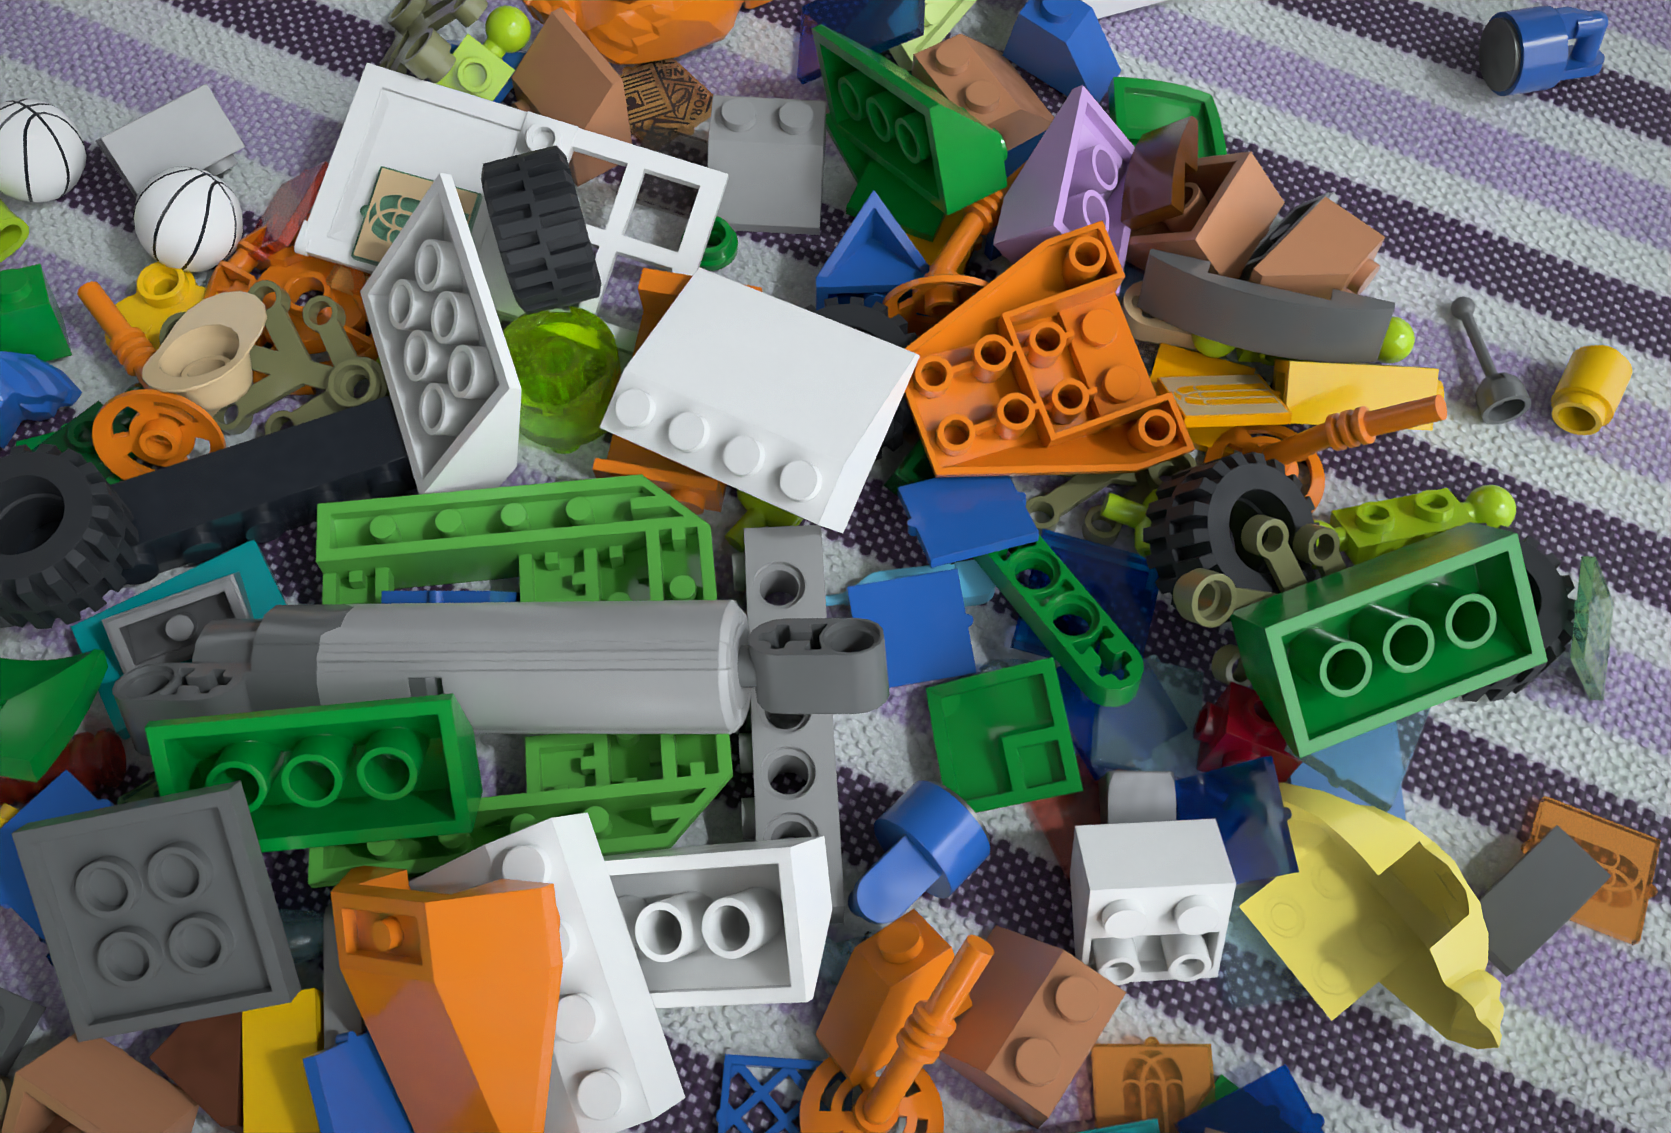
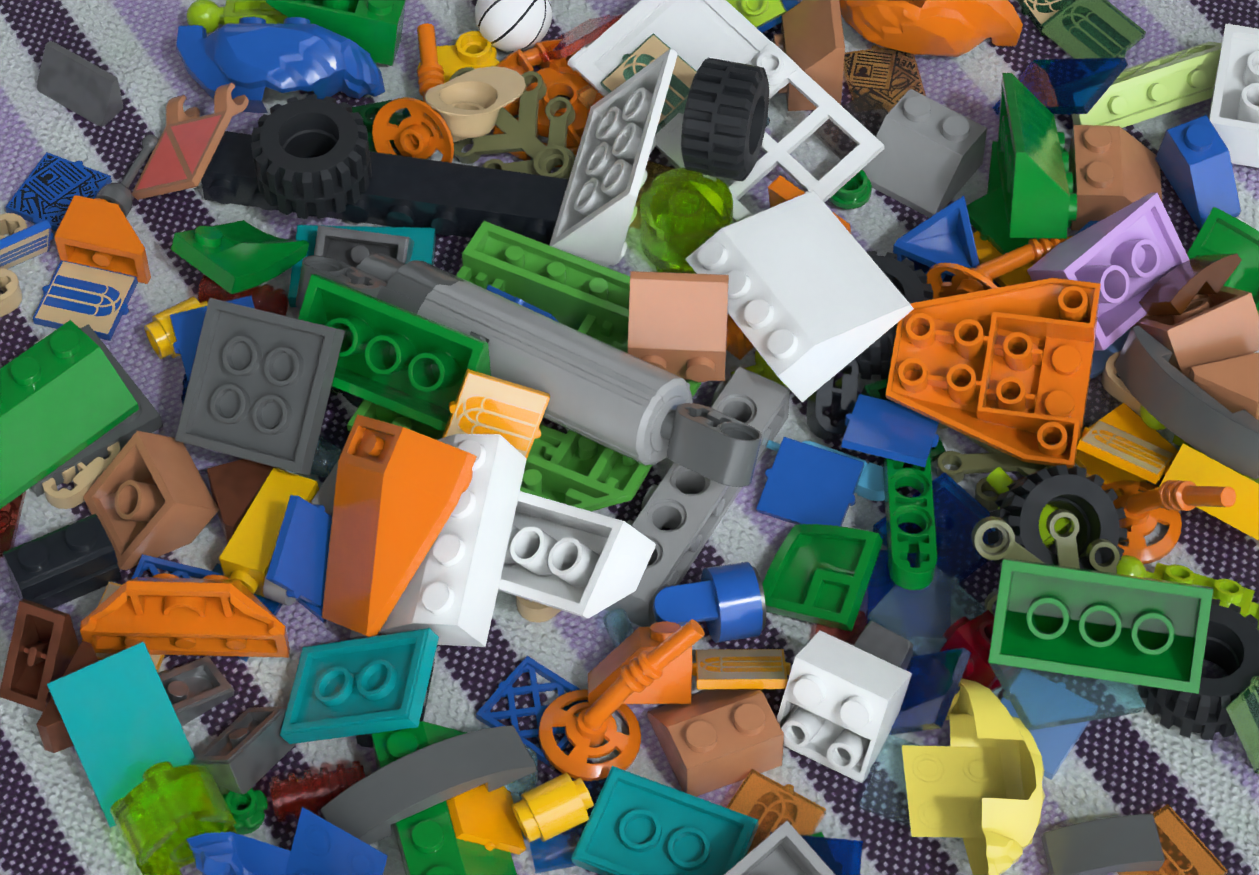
camera: 35 degrees right, 10 degrees down
none -> piece [442,369,550,461]
none -> slope [628,271,729,382]
none -> piece [692,649,791,689]
none -> black beam [806,359,859,440]

